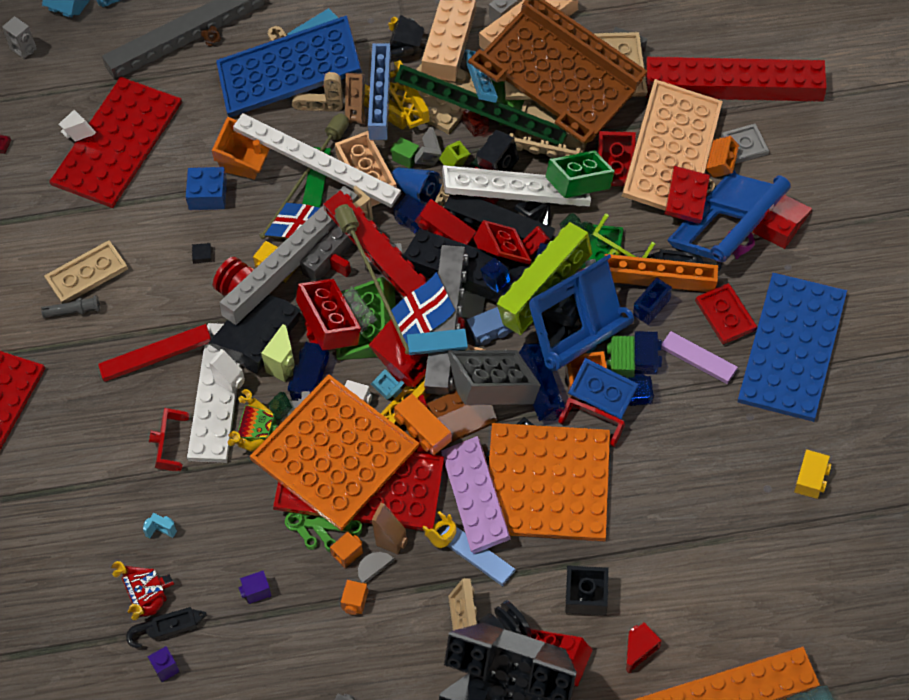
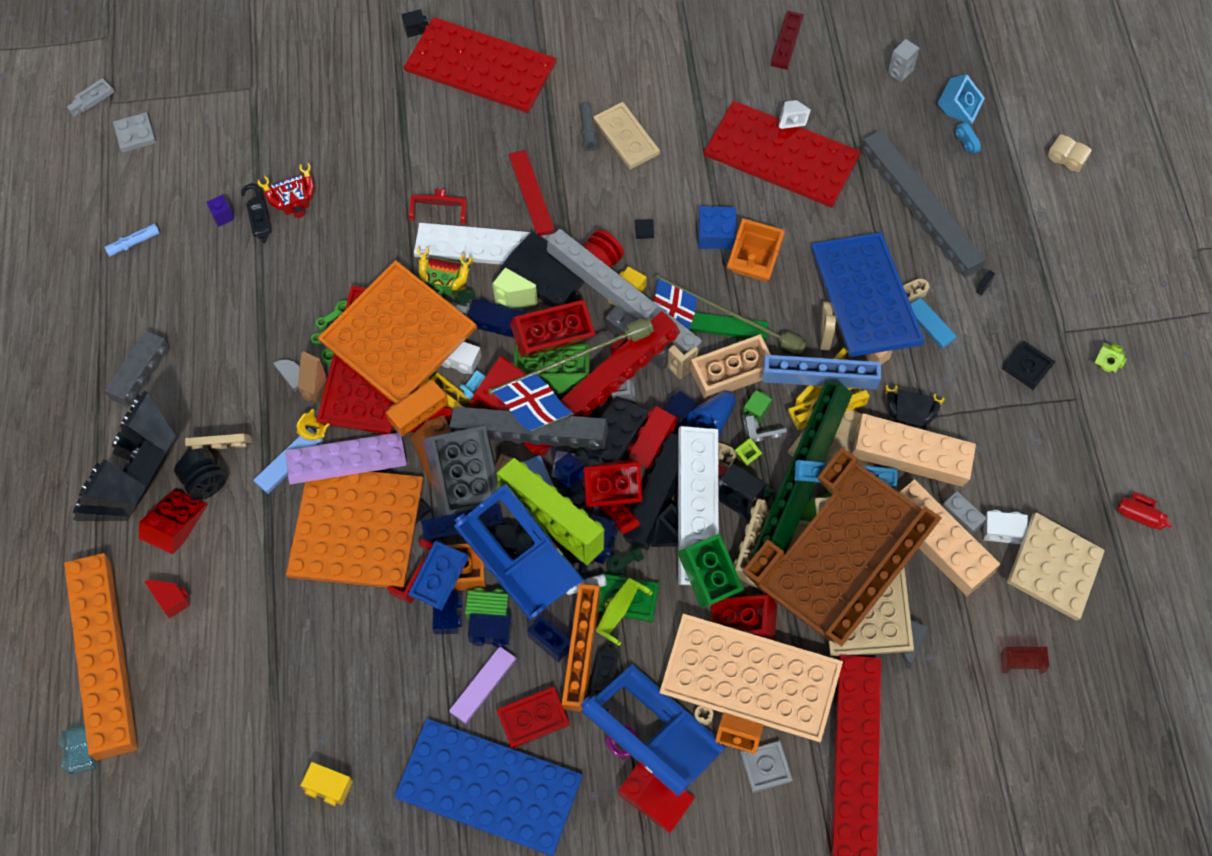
camera: 90 degrees right, 5 degrees up
medium azure bracket [143,513,177,538] -> none
reddish brown plate [201,26,221,46] -> none
white slope [209,349,245,393] -> none
white plate [233,113,401,208] -> none
dark purple brick [239,570,272,604] -> none
orange brick [330,532,363,568] -> none
orange brick [341,580,368,615] -> none
clear plate [343,287,377,332] -> none
medium nougat plate [345,73,365,124] -> none
dark azure tile [407,329,468,355] -> none
clear green leg [559,213,594,236] -> none
black brick [565,566,609,616] -> none
red plate [664,165,710,224] -> none

